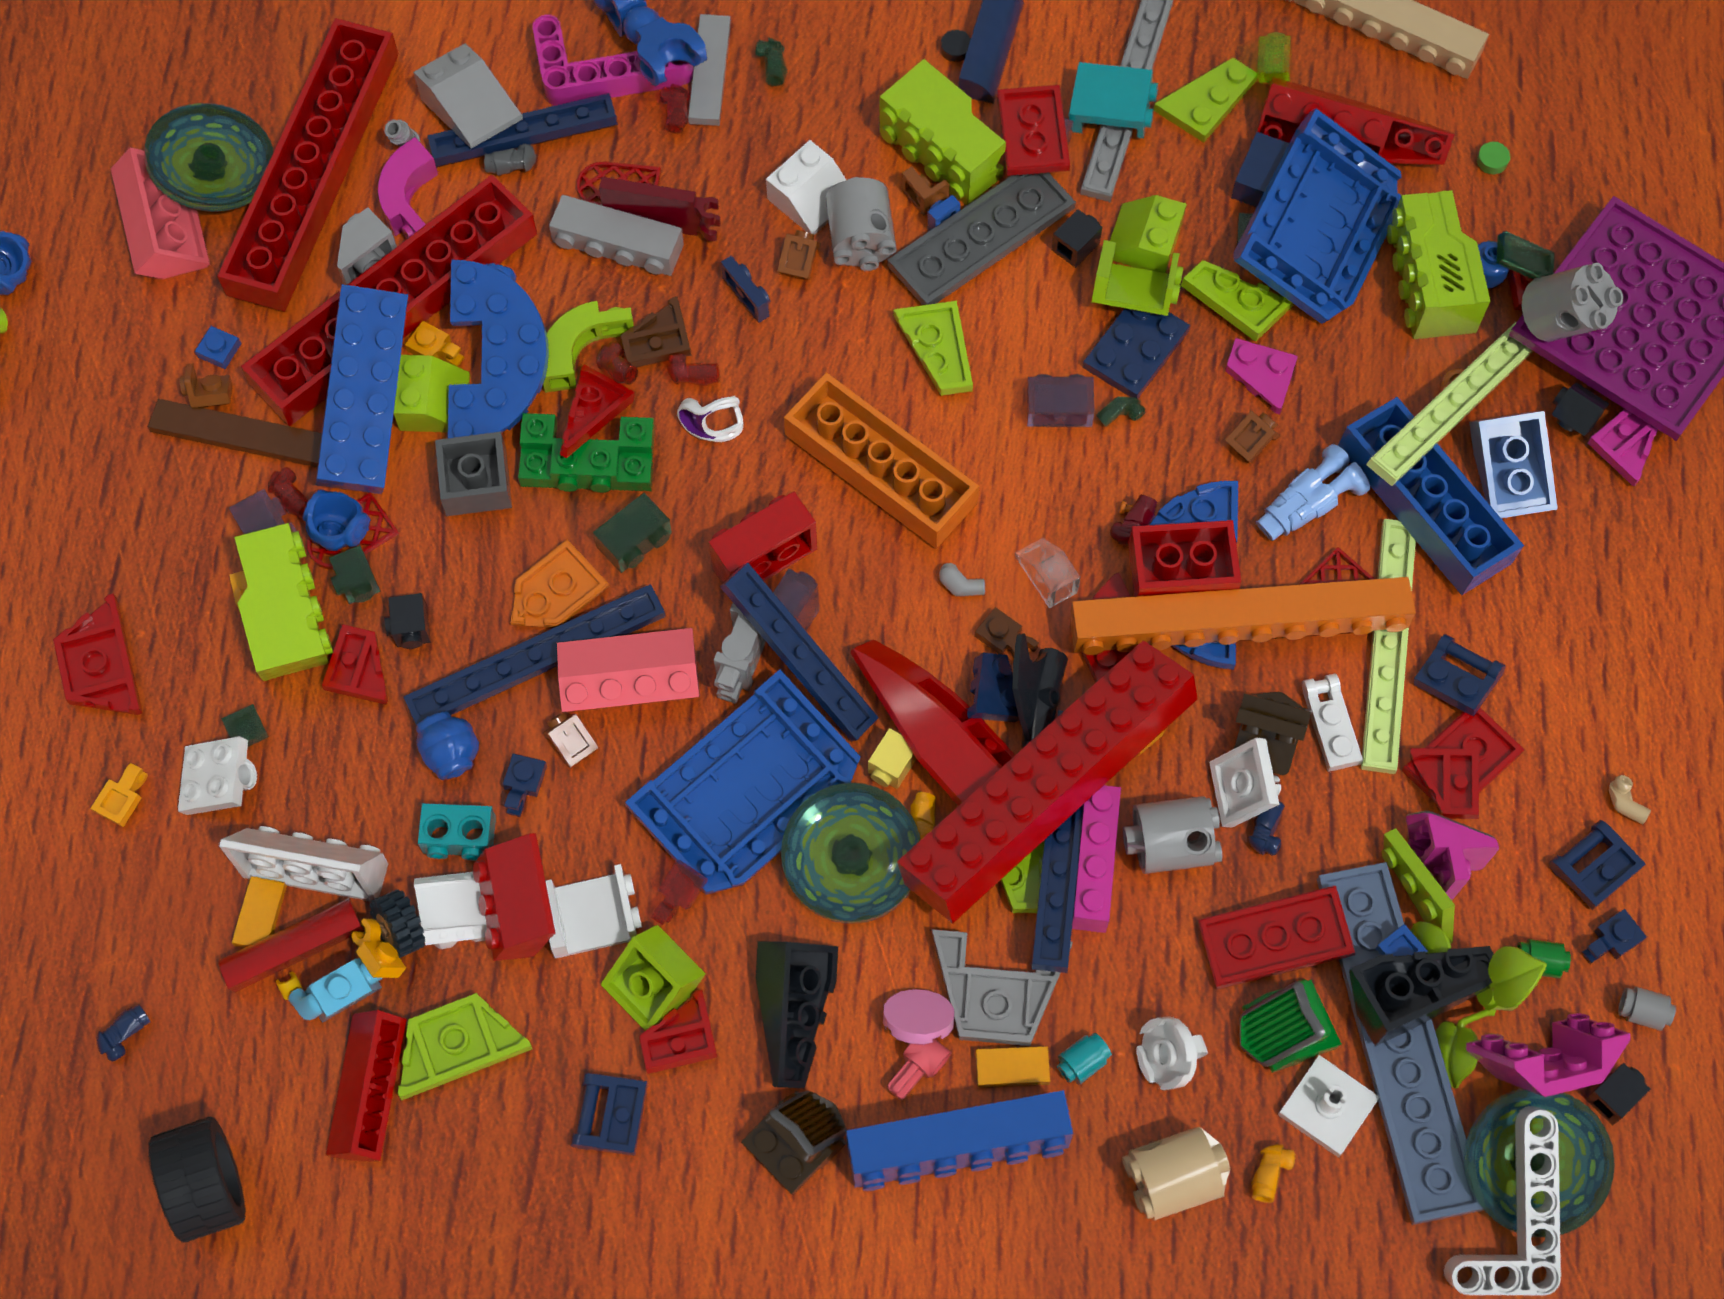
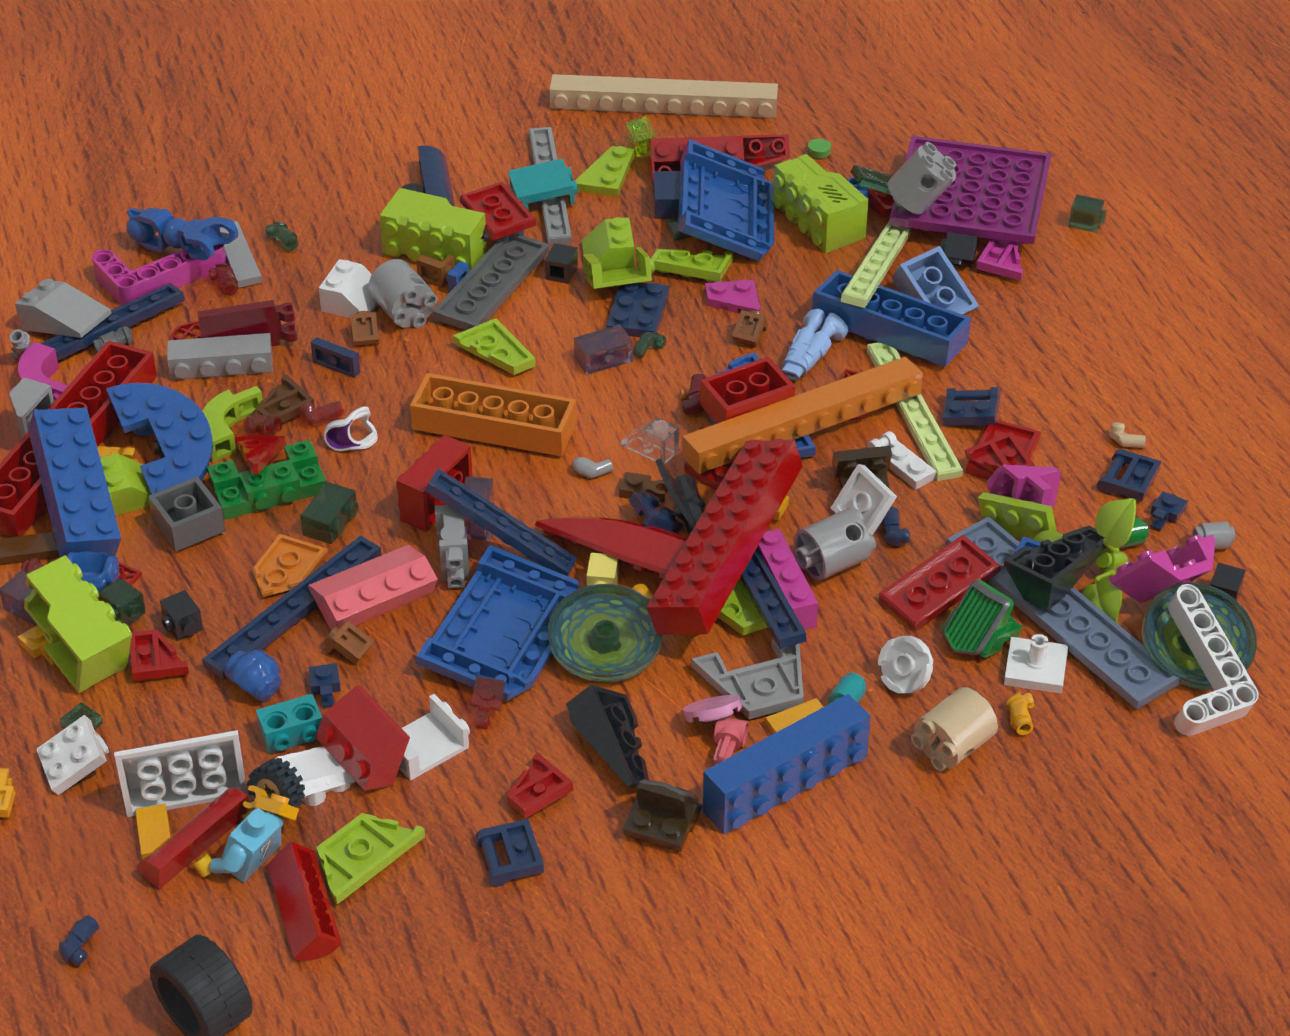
camera: 25 degrees left, 25 degrees down
lime slope [600,925,706,1031] -> none

